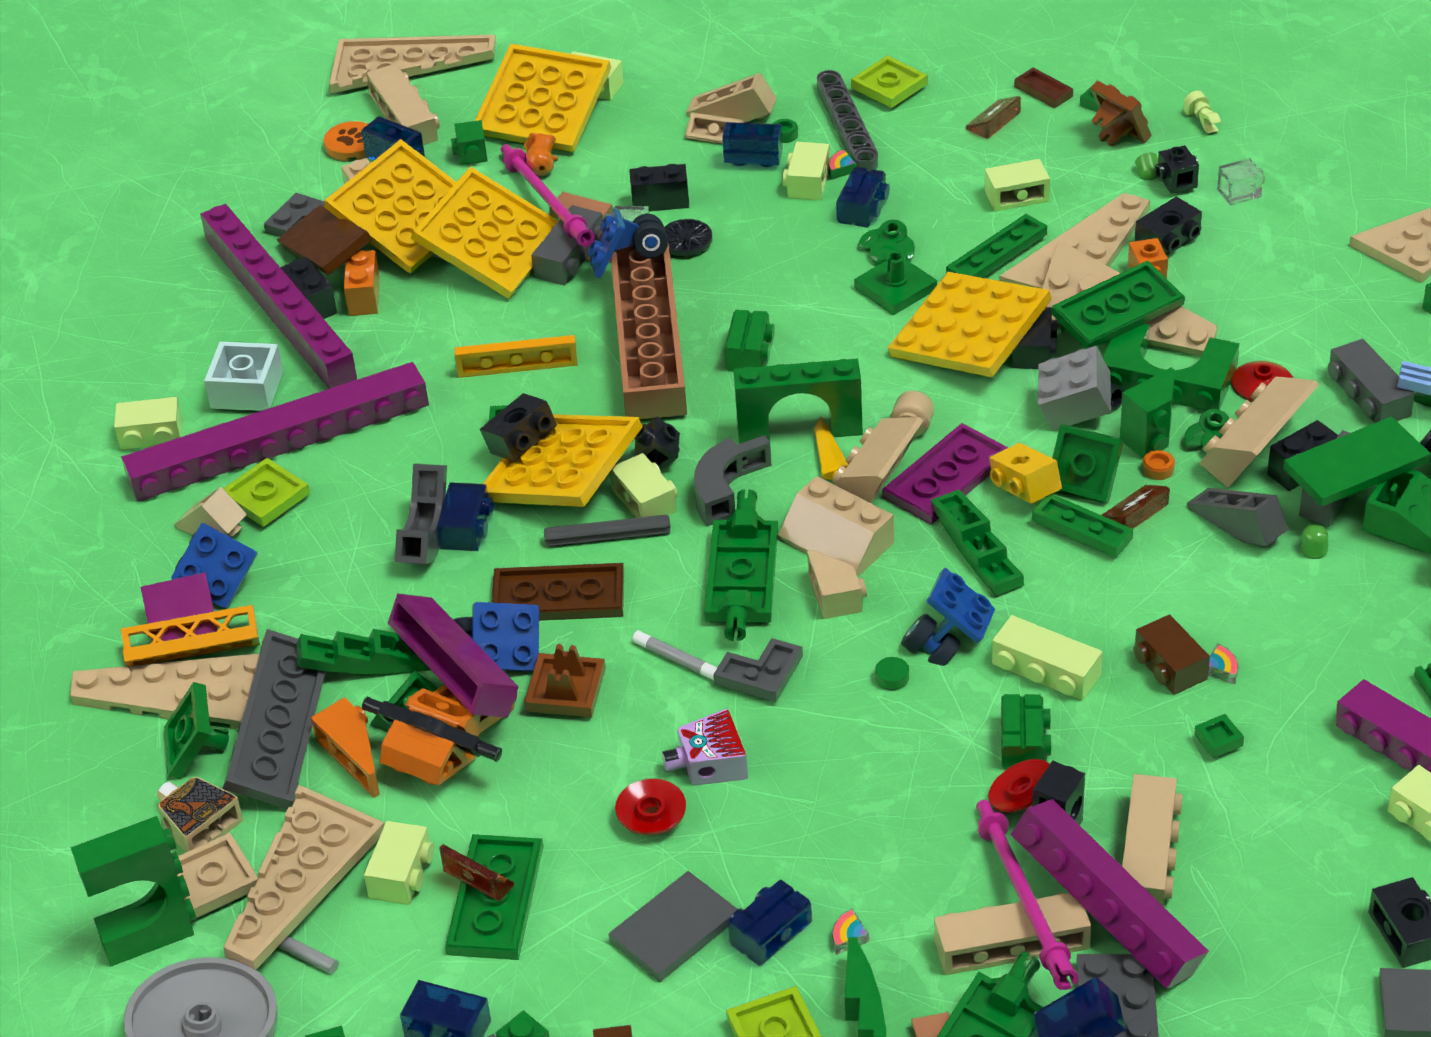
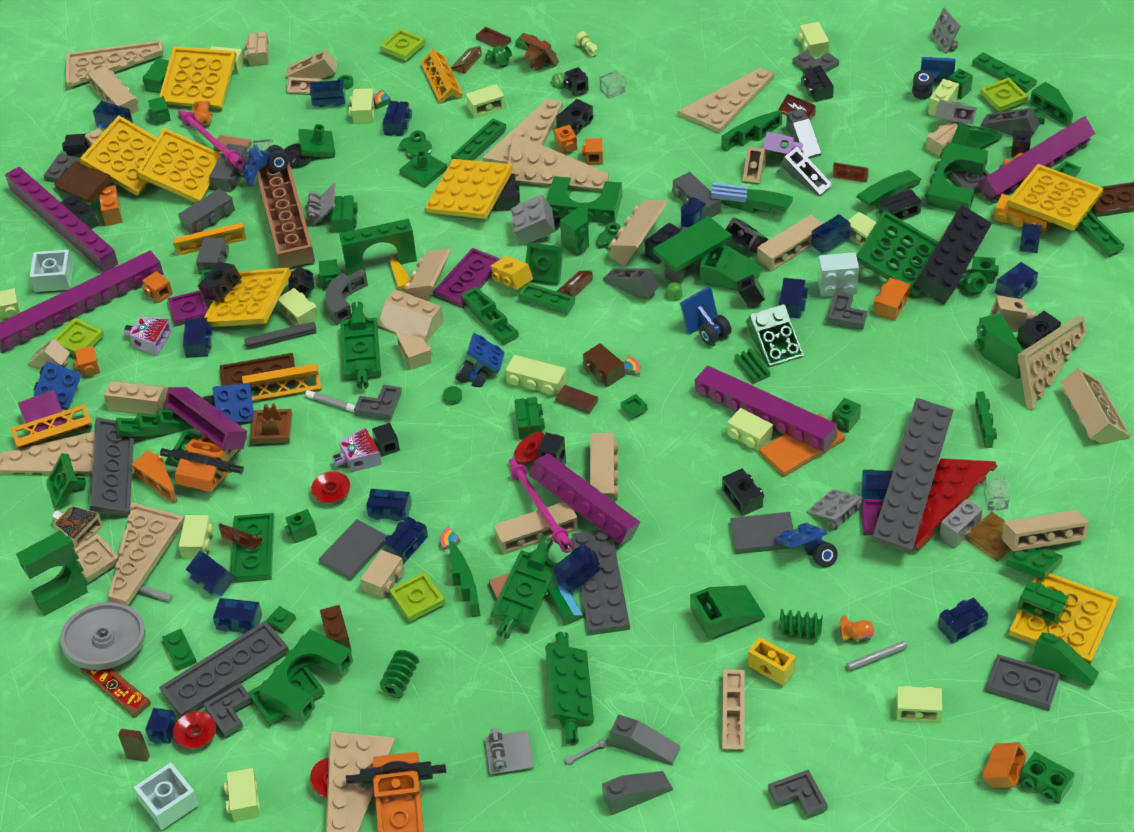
camera: 10 degrees left, 5 degrees up
orange tile [323,121,378,161] -> none
dark grey arch [395,463,449,564] -> none
black brick [629,164,689,213] -> none
dark grey beam [817,70,878,173] -> none
tan head [891,391,934,437] -> none
green tile [1051,260,1185,349] -> none
orange tile [1142,450,1175,480] -> none
red dish [1231,361,1293,402] -> none
none -> black brick [62,133,88,158]
none -> orange brick [74,346,100,378]
none -> tan slope [104,380,173,414]
none -> torso [124,317,172,356]
none -> orange brick [142,271,173,303]
none -> green brick [143,58,169,93]
none -> magenta tile [168,290,208,327]
none -> dark grey brick [178,188,235,234]
none -> clear blue brick [185,550,236,596]
none -> dark grey brick [196,237,229,275]
none -> light orange fence [242,363,322,402]
none -> tan brick [244,32,269,66]
none -> green brick [284,509,317,543]
none -> green tile [298,124,335,158]
none -> light grey hinge [306,182,336,226]
none -> green brick [319,259,342,289]
none -> tan brick [360,550,405,600]
none -> clear blue brick [367,489,412,521]
none -> black brick [372,422,400,457]
none -> light orange fence [420,49,463,103]
none -> green animal [485,45,512,66]
none -> copper tile [556,385,598,414]
none -> orange brick [582,138,603,165]
none -> blue plate [680,287,732,345]
none -> clear blue brick [681,197,706,230]

